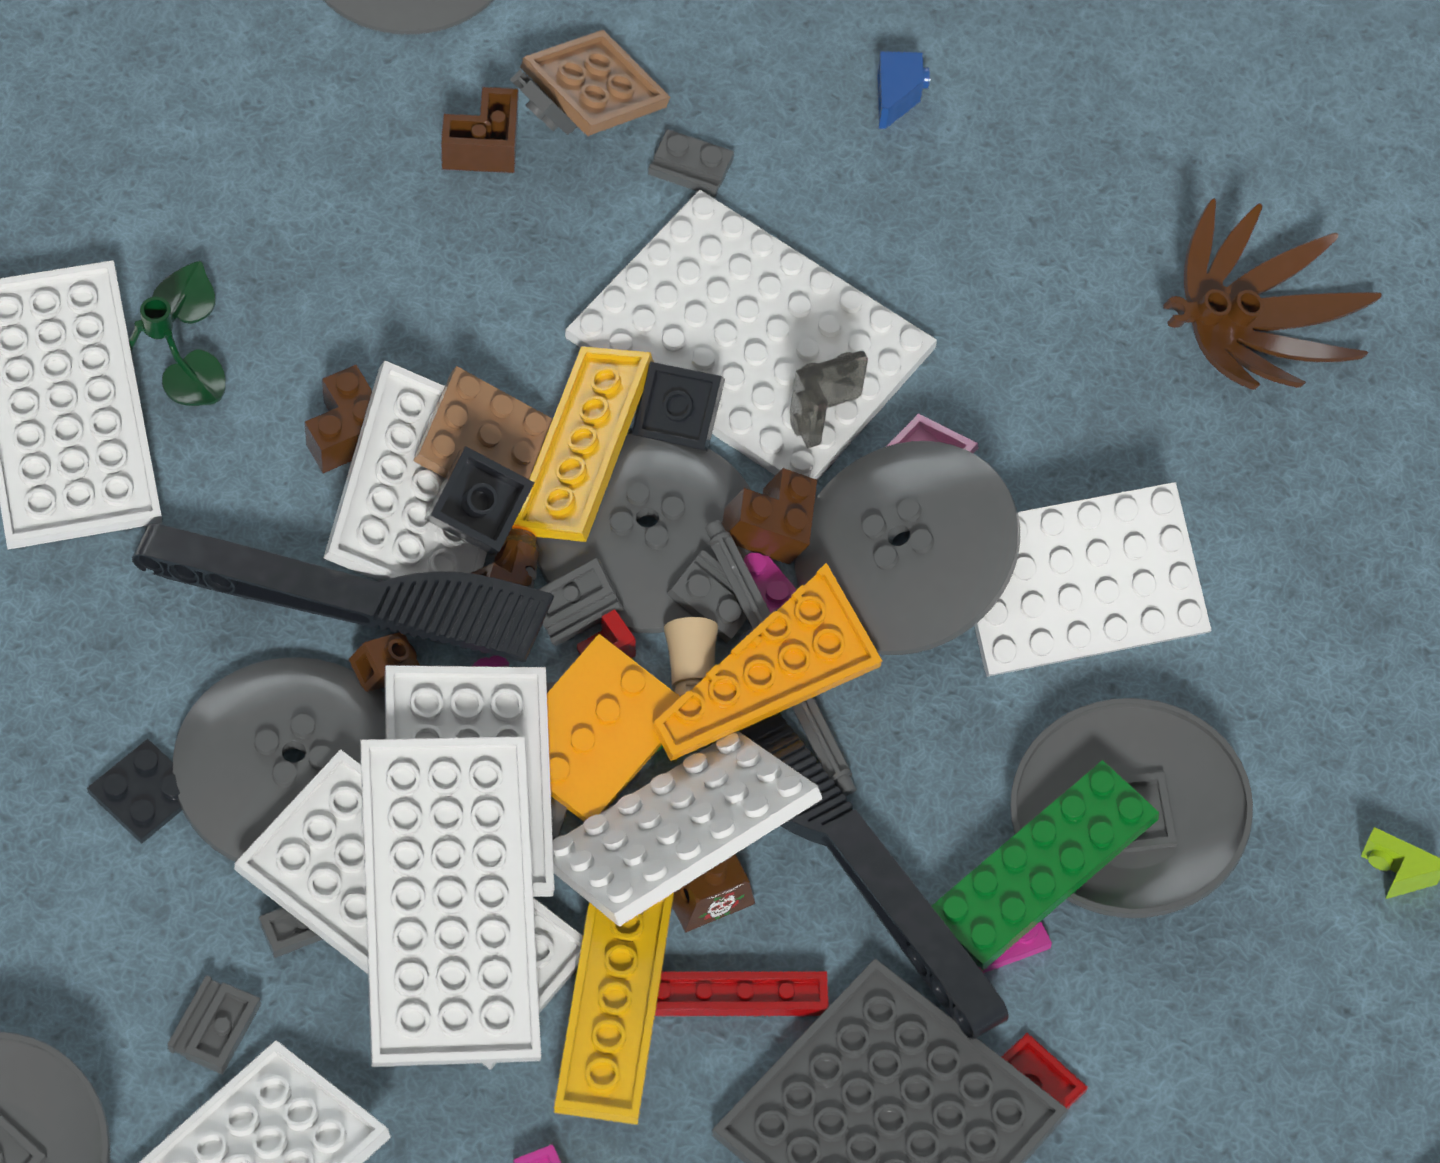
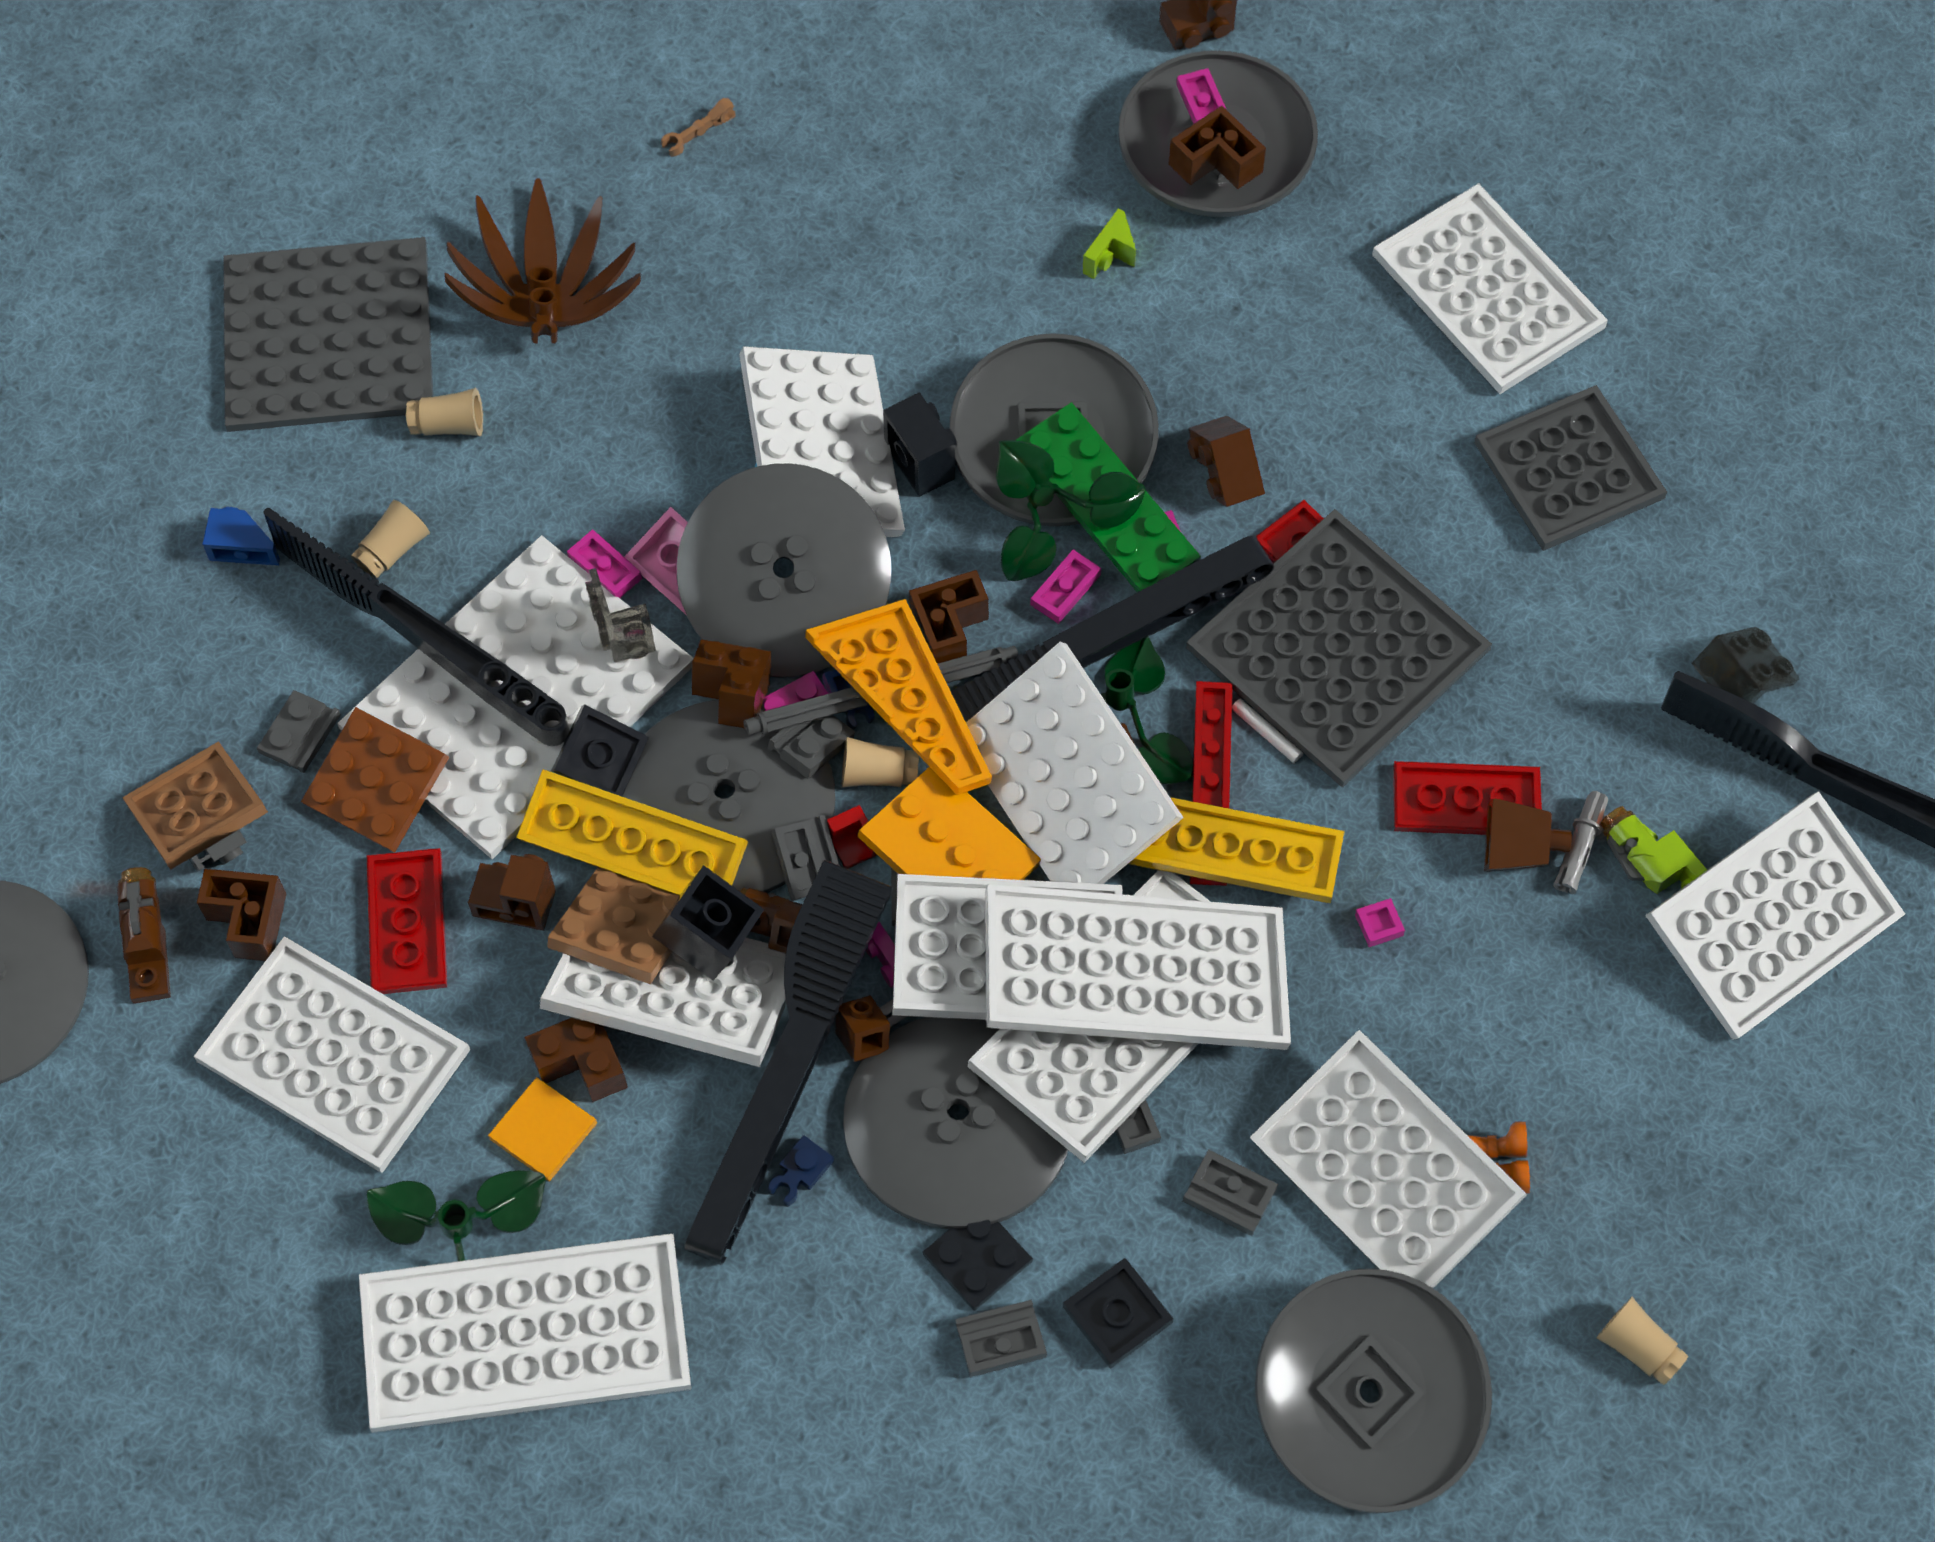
camera: 80 degrees left, 5 degrees up
none -> reddish brown plate [117,867,171,1004]
none -> white plate [194,936,470,1173]
none -> dark grey plate [224,237,433,432]
none -> black piece [263,508,569,746]
none -> dark orange plate [301,707,449,853]
none -> tan plant [351,500,430,579]
none -> red tile [367,848,447,994]
none -> tan plant [406,388,483,436]
none -> reddish brown brick [468,854,556,931]
none -> light orange tile [488,1077,597,1182]
none -> dark pink plate [567,529,642,598]
none -> dark blue plate [768,1135,834,1207]
none -> black brick [883,392,957,497]
none -> reddish brown brick [909,570,989,664]
none -> dark grey plate [955,1299,1047,1378]
none -> dark green plant [996,440,1145,581]
none -> dark pink plate [1030,550,1101,624]
none -> black plate [1063,1258,1174,1369]
none -> dark green plant [1101,637,1193,785]
none -> reddish brown brick [1187,415,1265,507]
none -> white piece [1232,699,1303,763]

